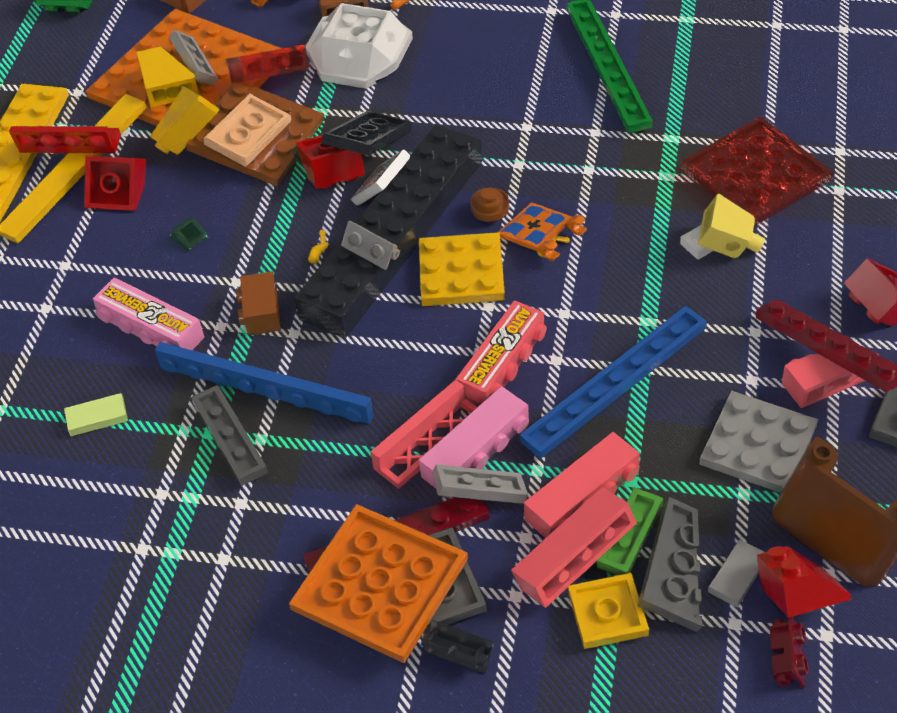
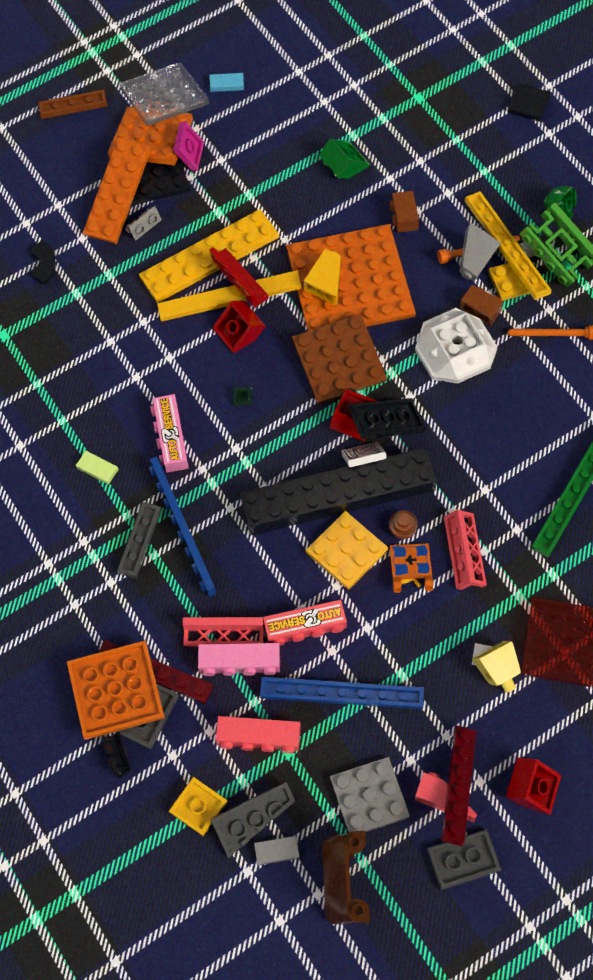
camera: 45 degrees right, 15 degrees up
yellow slope [150,86,219,155] -> none
light grey plate [169,30,218,86] -> none
light nougat tile [204,94,291,167] -> none
clear red brick [226,44,309,84] -> none
dark orange brick [236,271,281,336] -> none
yellow piece [308,230,329,264] -> none
light grey hinge [341,220,400,270] -> none
light grey plate [432,464,528,504] -> none
coral brick [511,487,637,608] -> none
bright green plate [597,487,663,575] -> none
red slope [757,546,851,618] -> none
dark red hinge [770,616,809,689] -> none
none -> coral fence [444,510,487,590]

